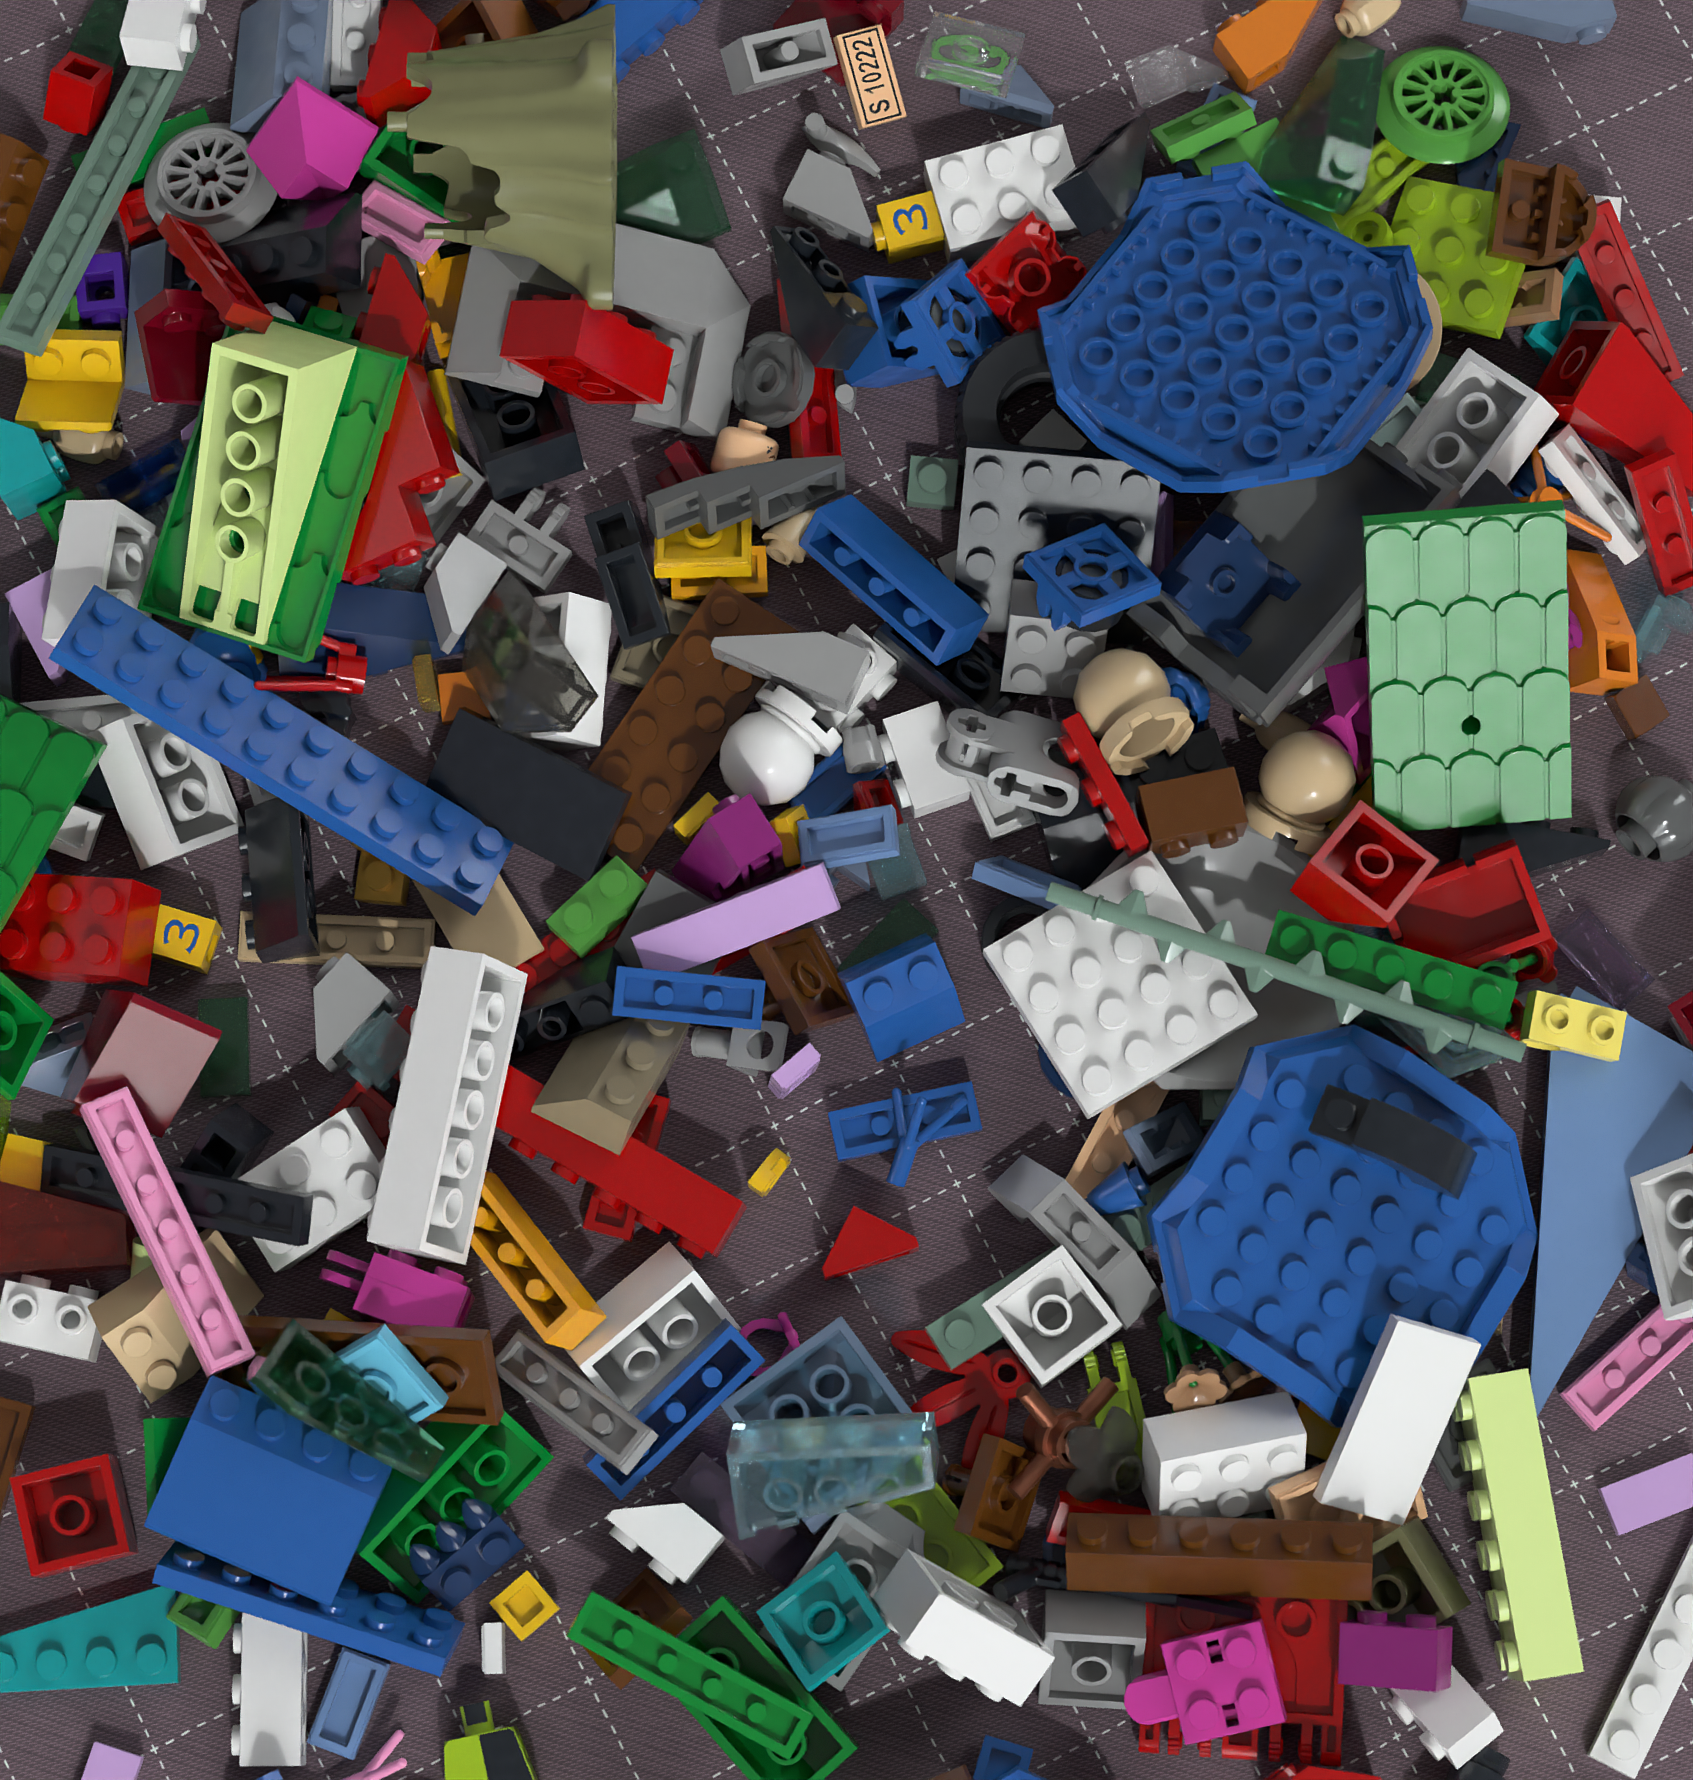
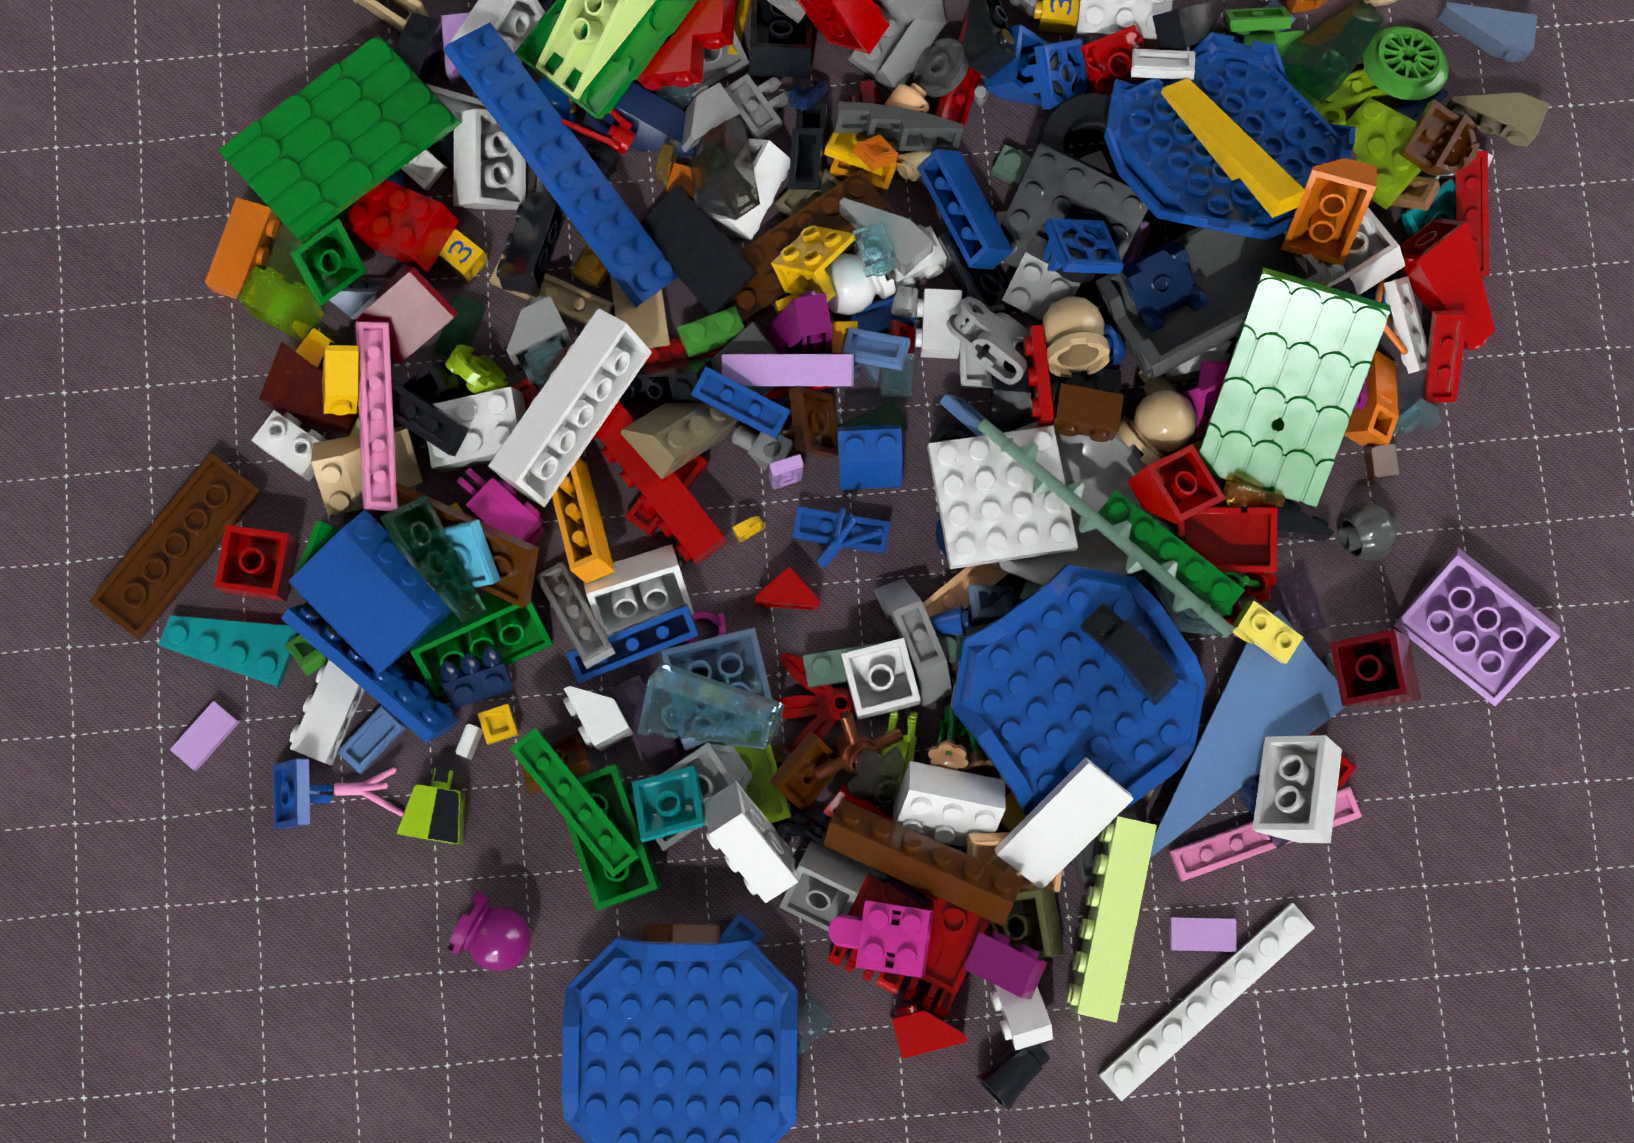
camera: 20 degrees right, 0 degrees up
none -> yellow slope [322,345,358,415]
none -> lime plate [445,345,508,394]
none -> yellow bracket [771,225,855,302]
none -> dark blue tile [787,80,829,110]
none -> clear light blue bracket [852,221,896,278]
none -> orange tile [854,134,898,171]
none -> white tile [1131,49,1195,80]
none -> yellow slope [1161,78,1305,218]
none -> clear orange cone [1223,475,1285,507]
none -> orange slope [1281,158,1377,266]
none -> dark tan slope [1445,92,1550,147]

